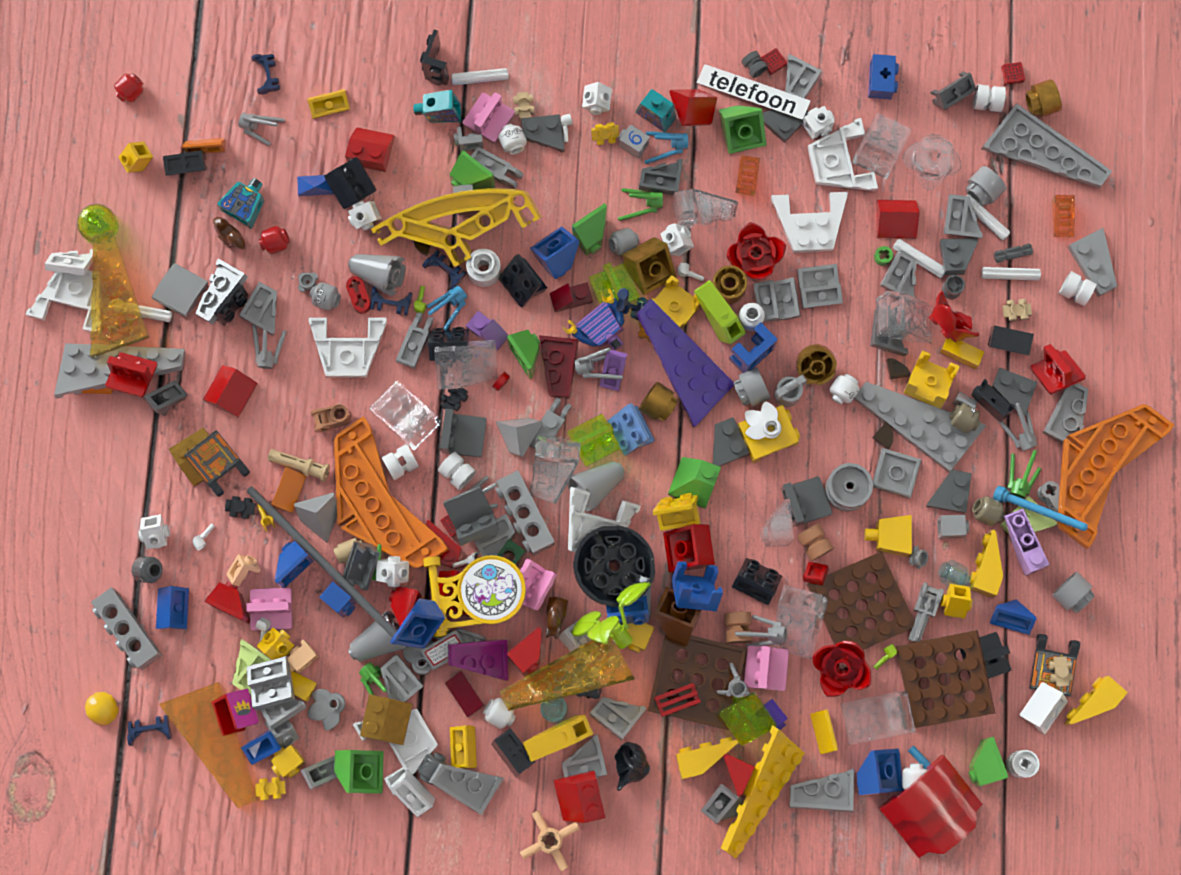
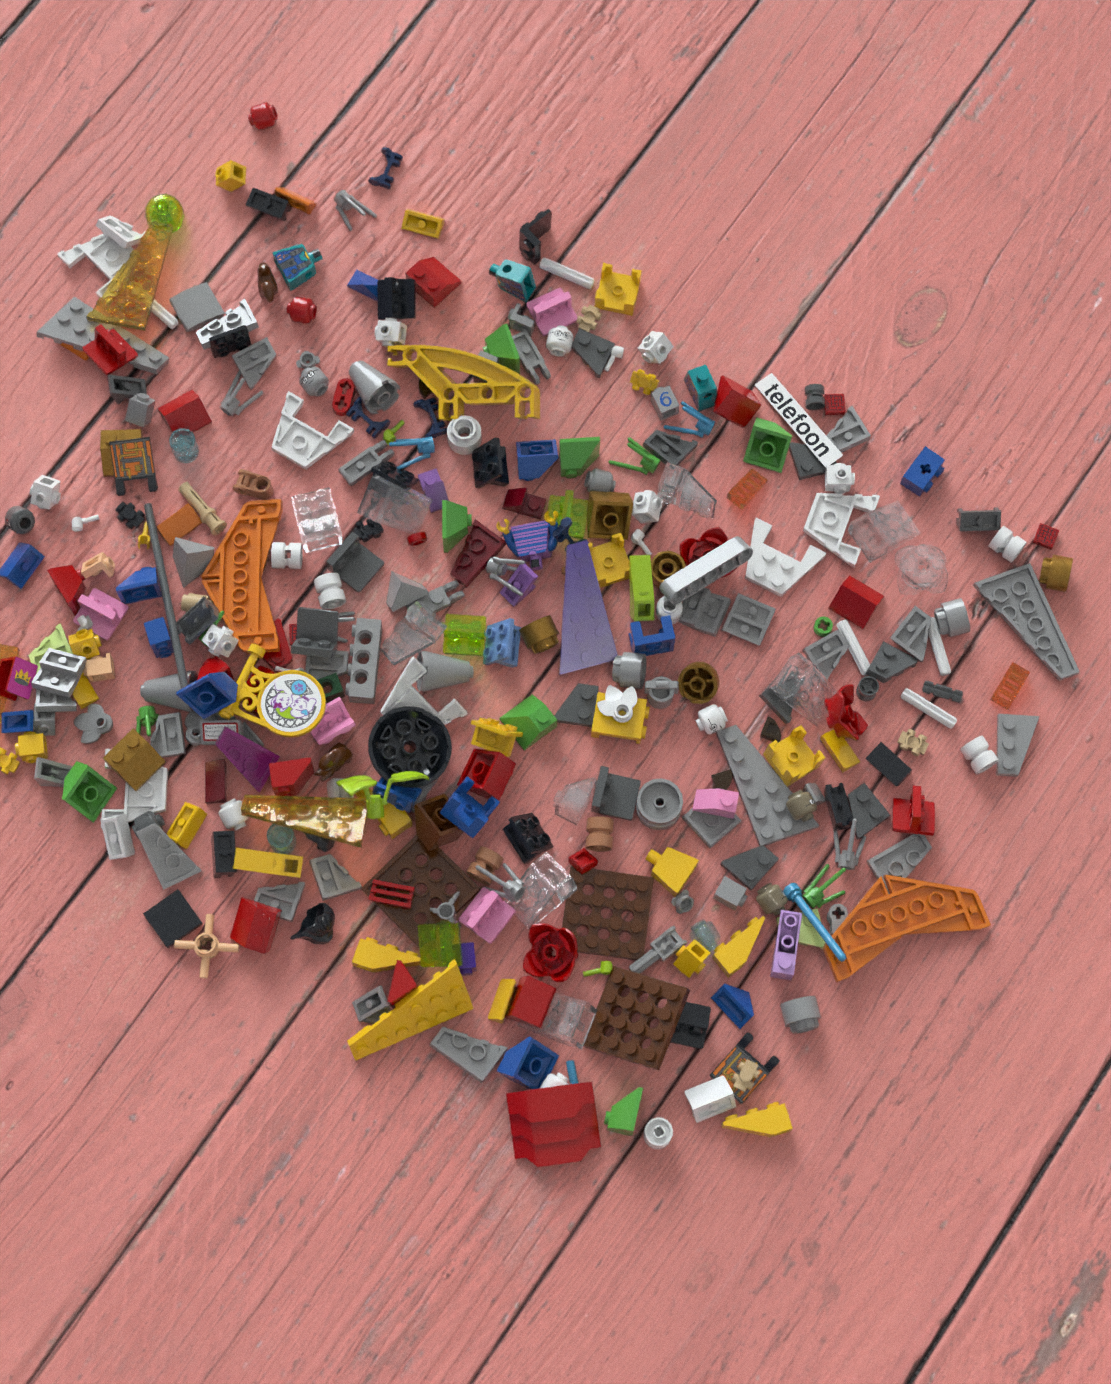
camera: 30 degrees right, 5 degrees down
none -> light grey brick [125,393,156,427]
none -> black tile [143,889,203,948]
none -> clear light blue wheel [169,428,199,463]
none -> red slope [505,975,556,1028]
none -> yellow panel [595,263,642,316]
none -> beam [659,536,753,604]
none -> bright pink slope [692,788,739,819]

